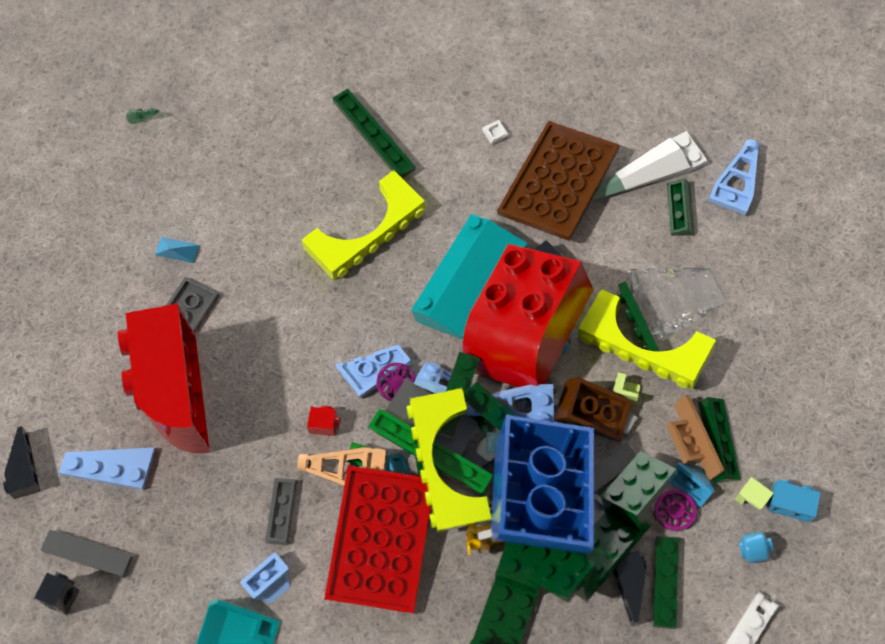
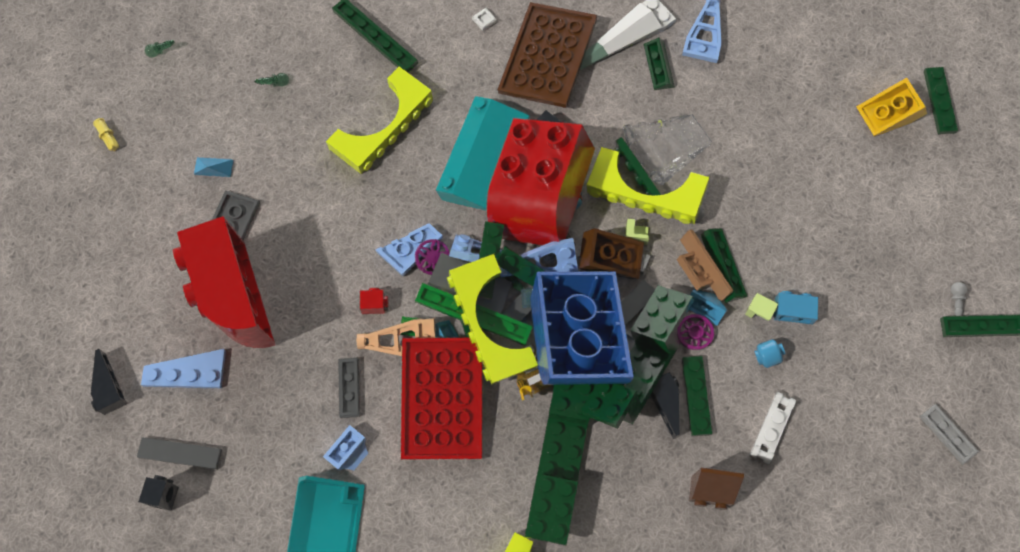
camera: 10 degrees left, 5 degrees up
none -> light yellow axle [93,118,119,151]
none -> clear green bar [254,73,289,87]

